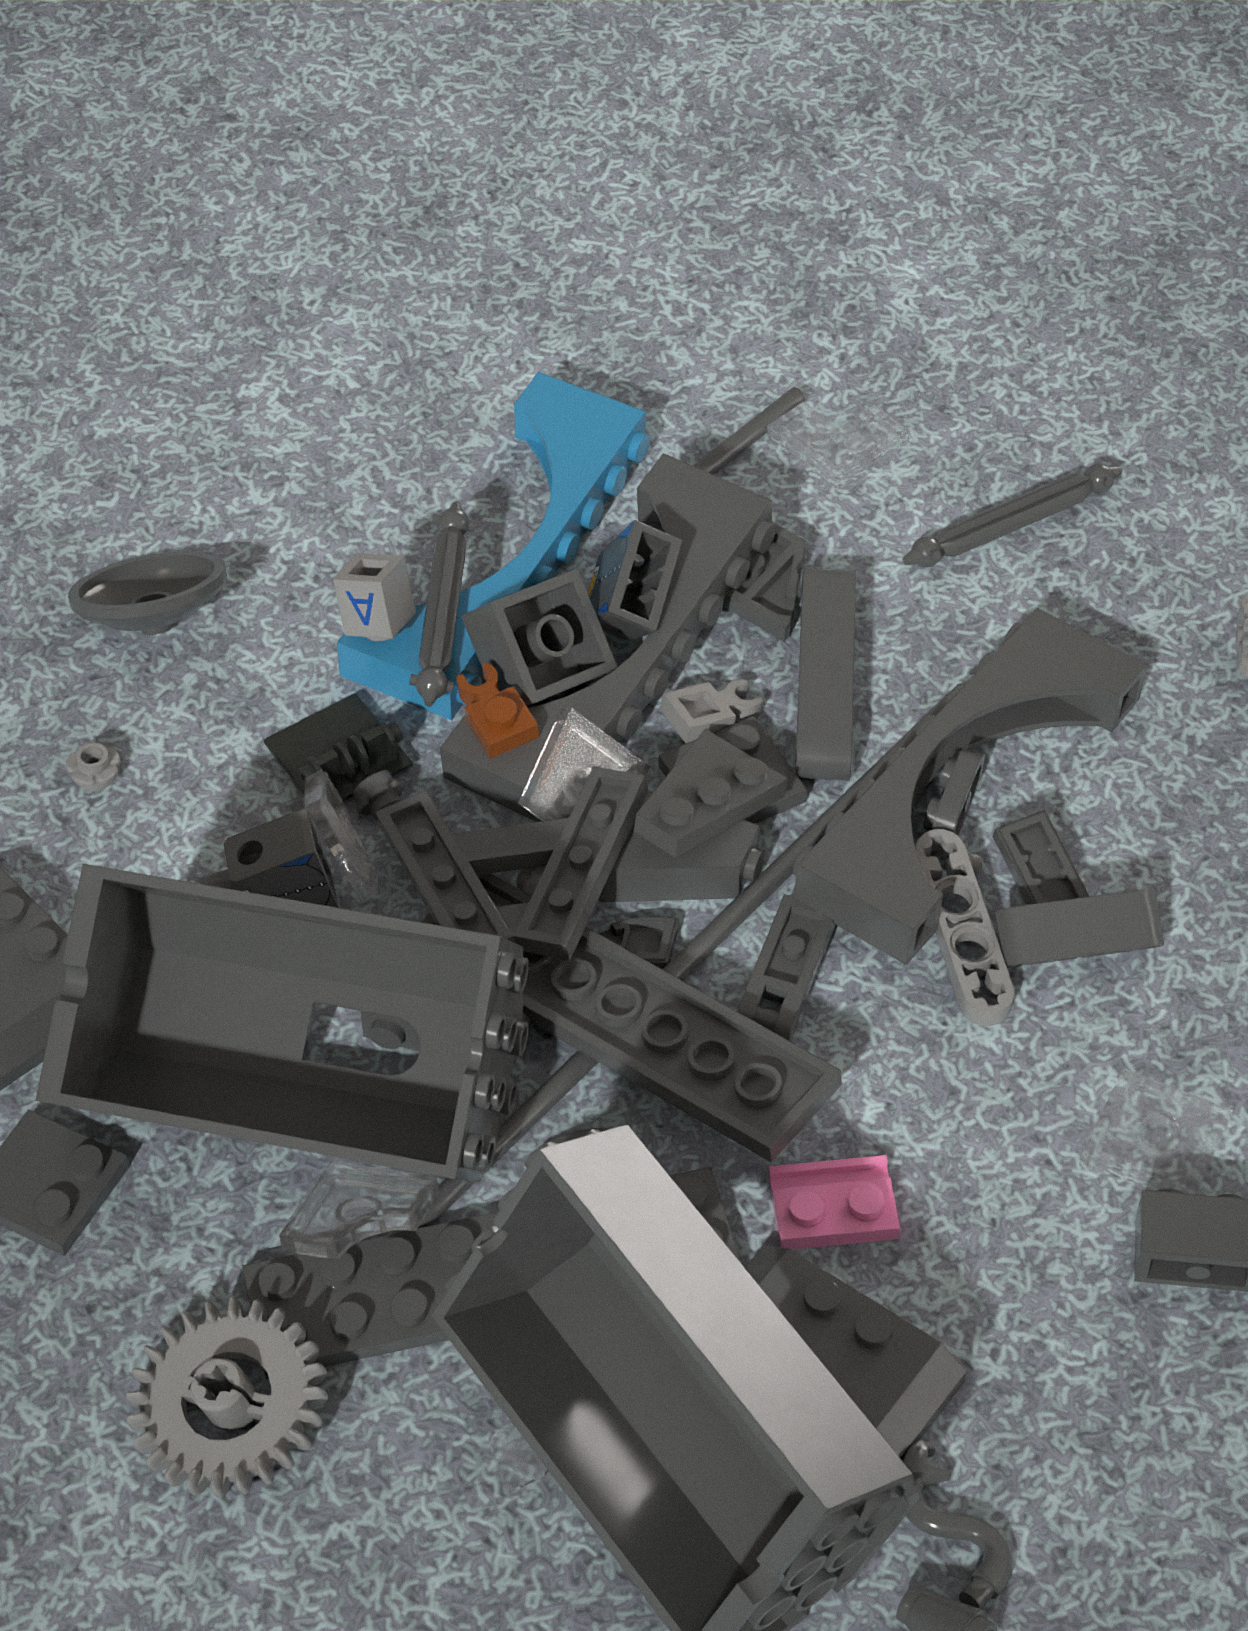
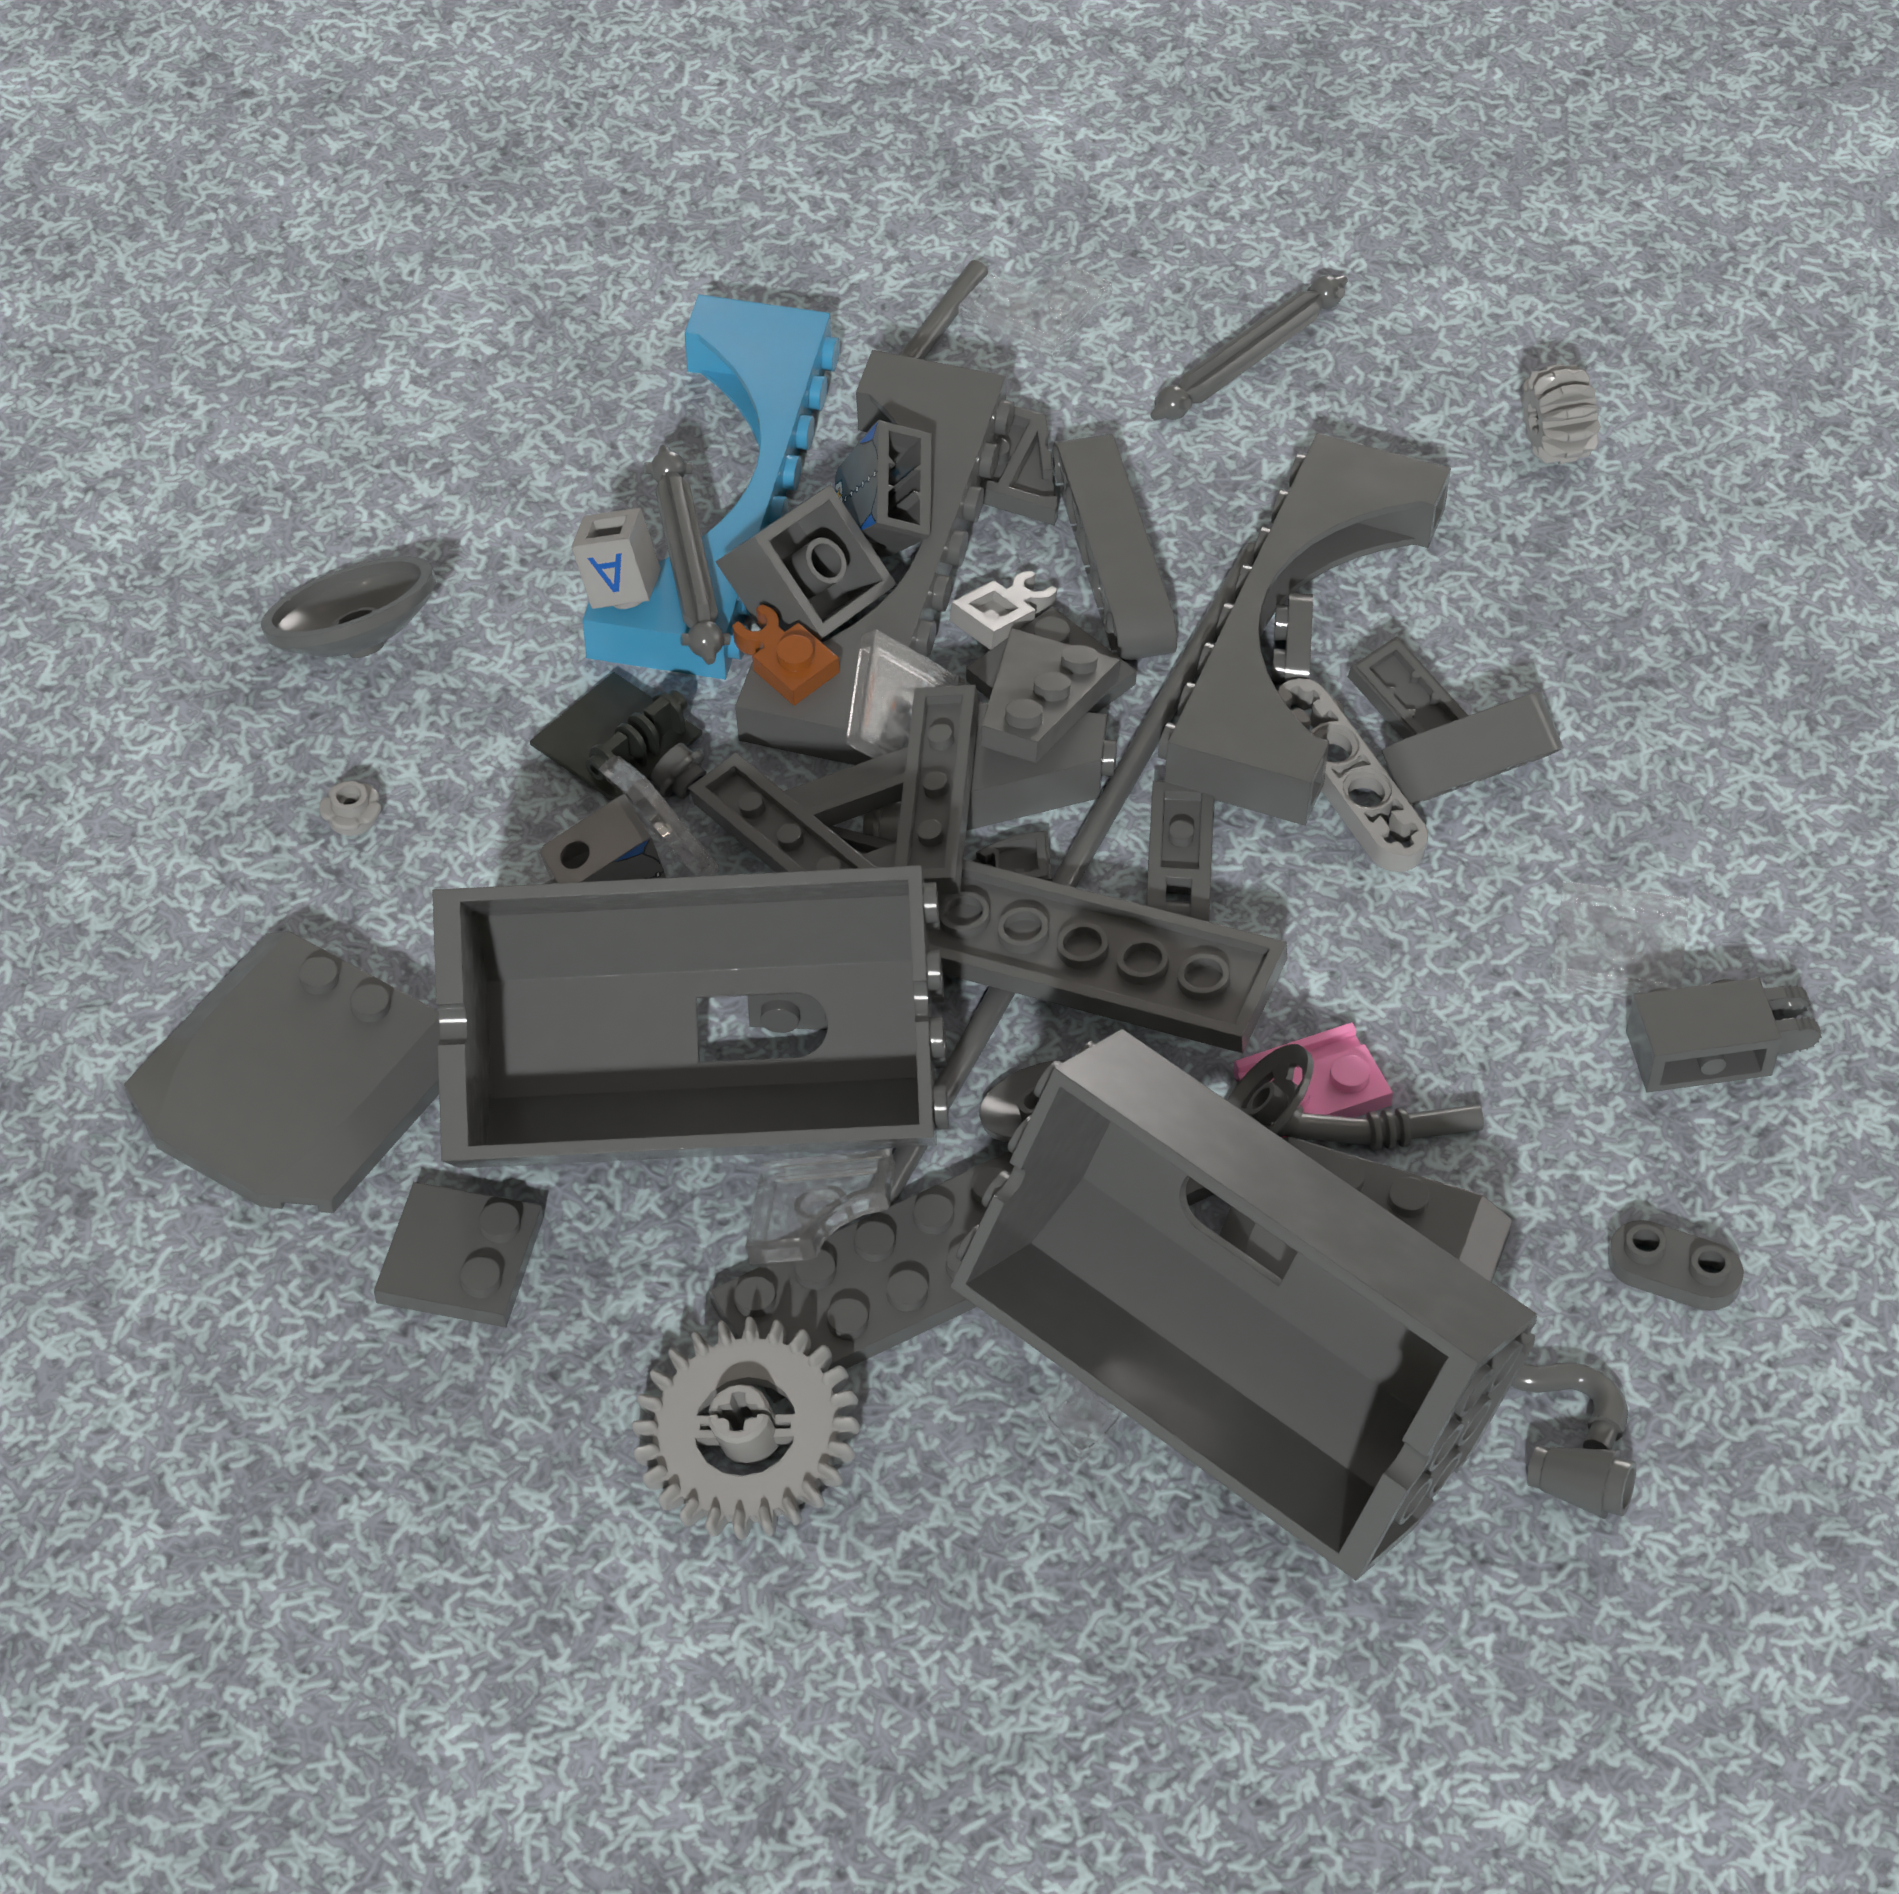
camera: 15 degrees left, 0 degrees up
none -> dark grey dish [1227,1044,1484,1151]
none -> dark grey plate [1608,1220,1744,1311]

